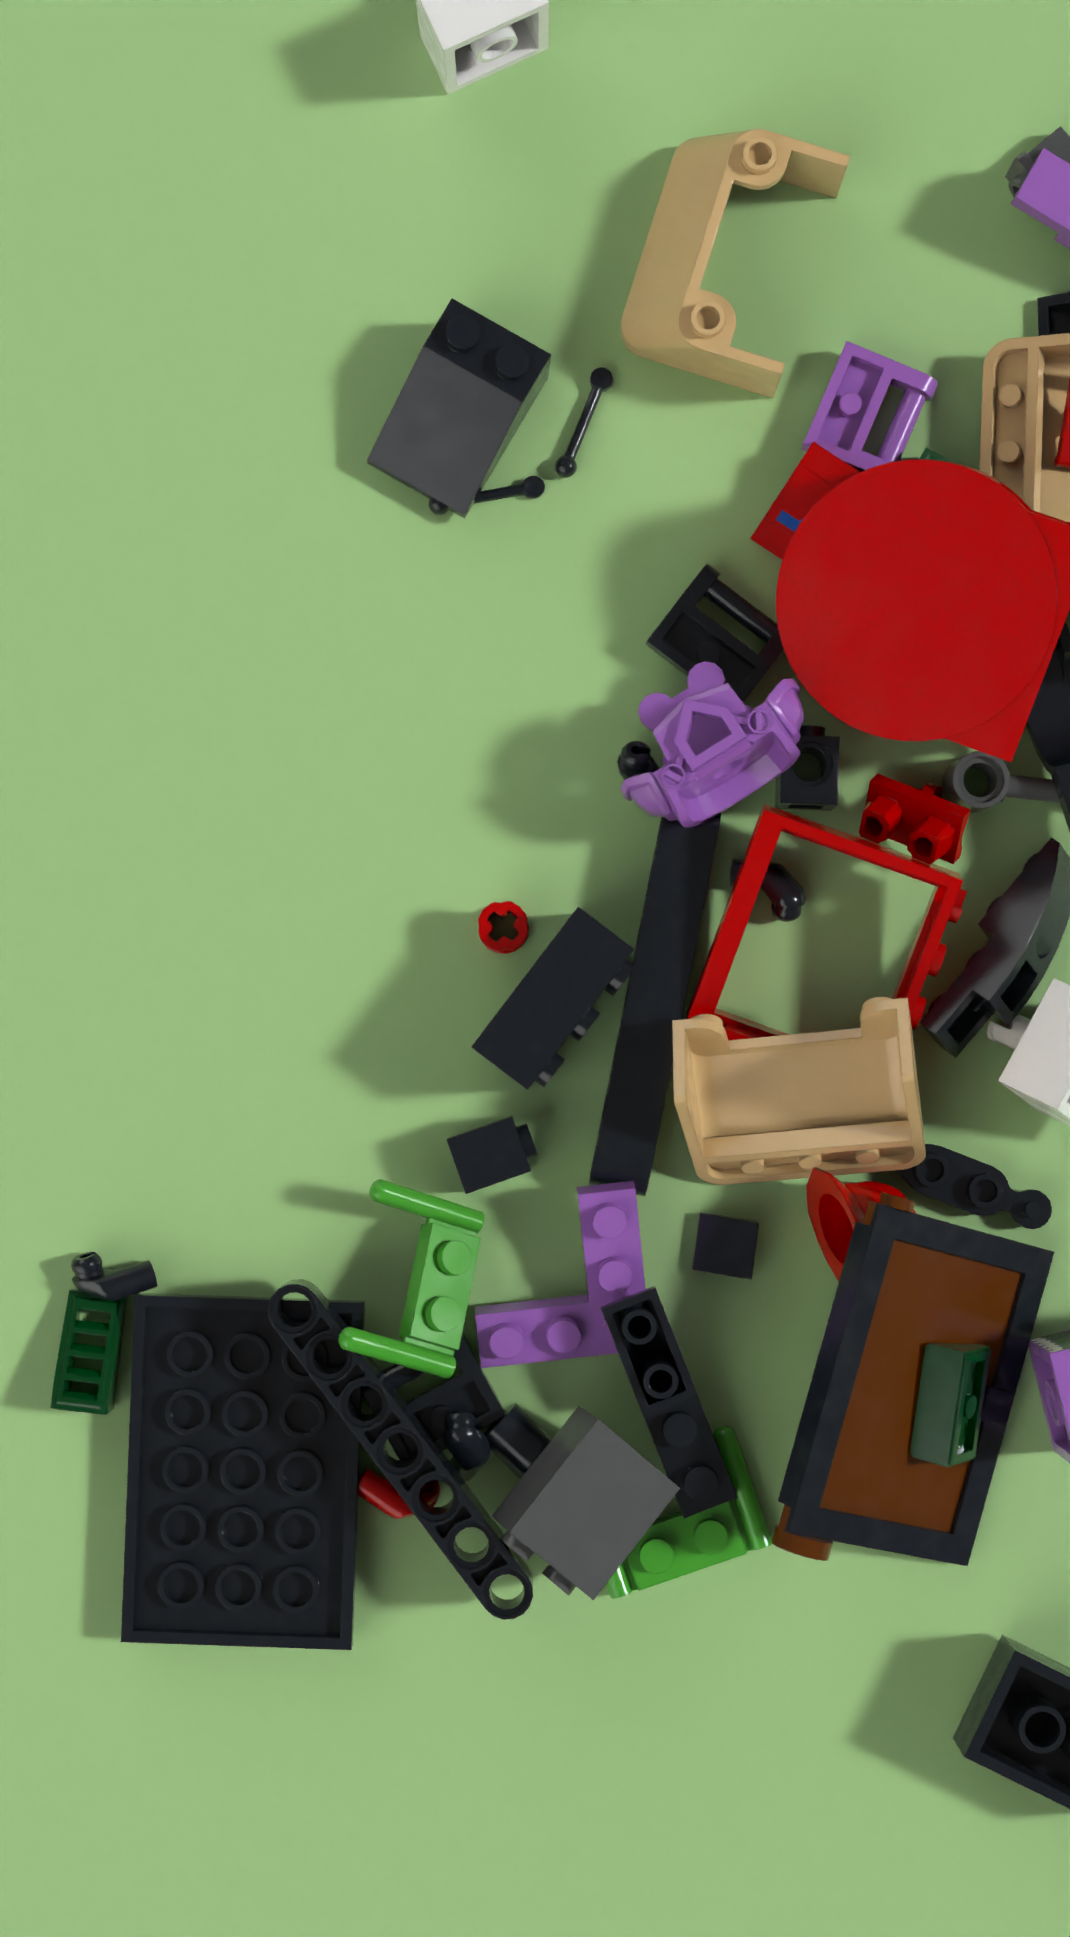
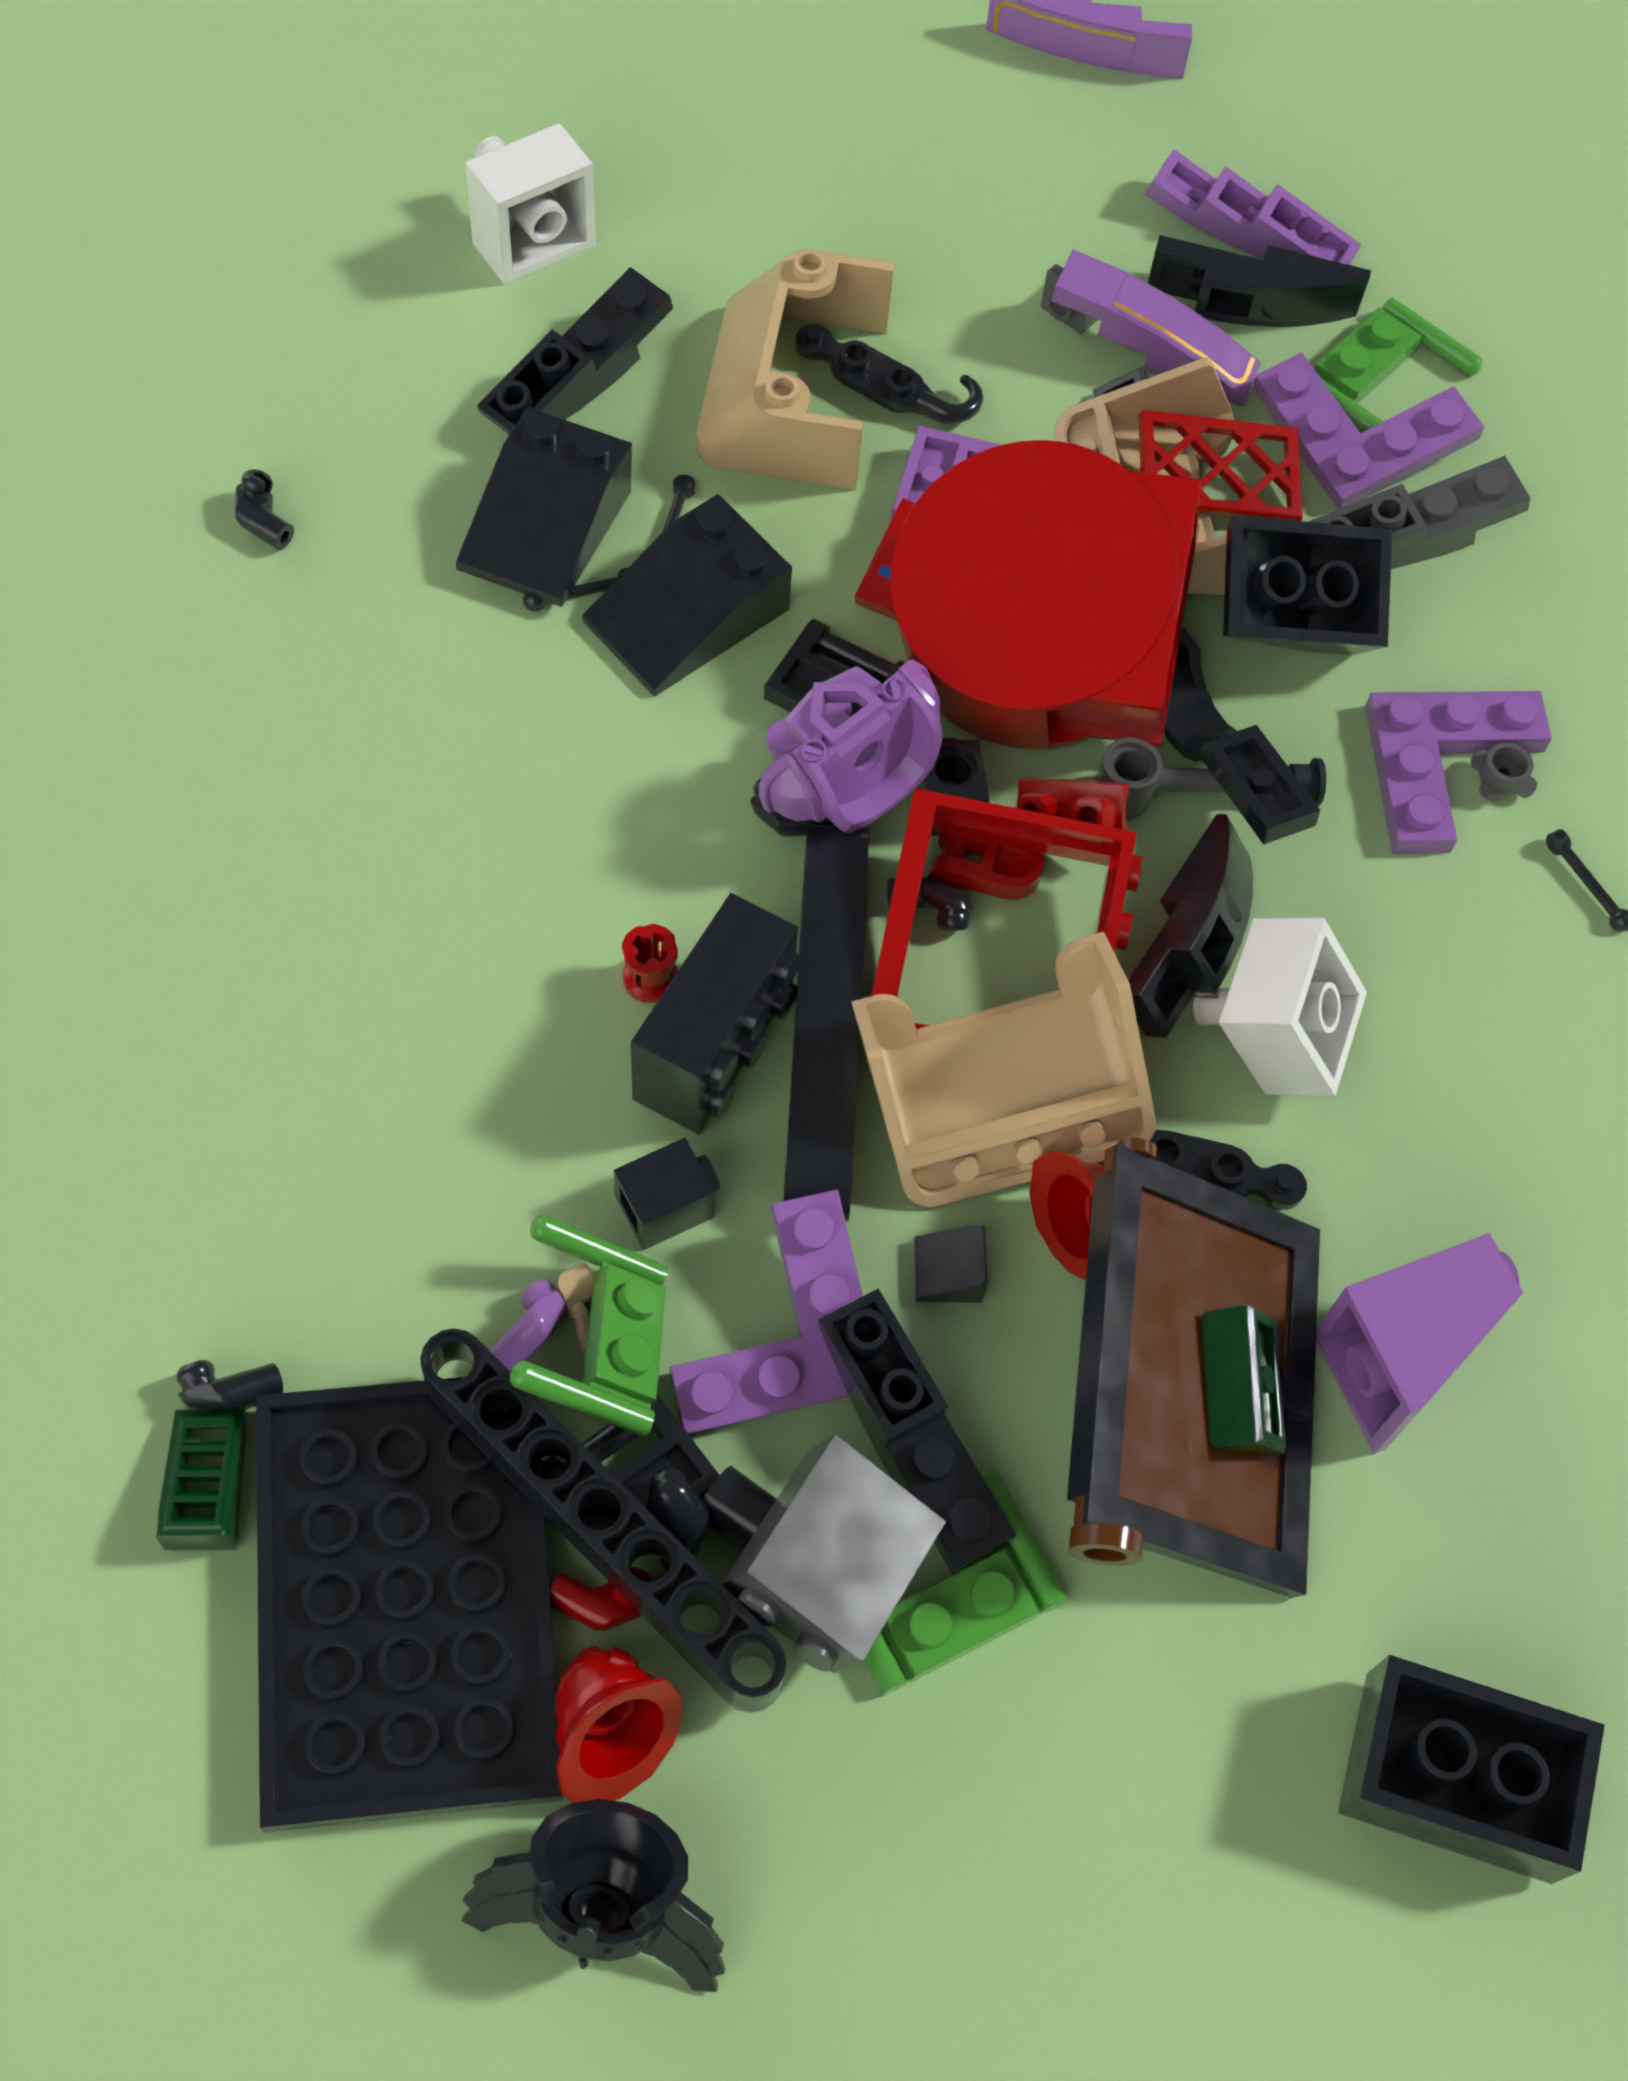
camera: 15 degrees left, 25 degrees down
none -> black arm [235,469,294,550]
none -> black helmet [461,1799,726,1992]
none -> black slope [477,267,673,435]
none -> medium lavender arm [489,1280,568,1372]
none -> red piece [555,1646,683,1803]
none -> tan hand [557,1262,594,1362]
none -> black slope [582,494,792,697]
none -> black piece [795,324,983,424]
none -> red plate [928,833,1044,900]

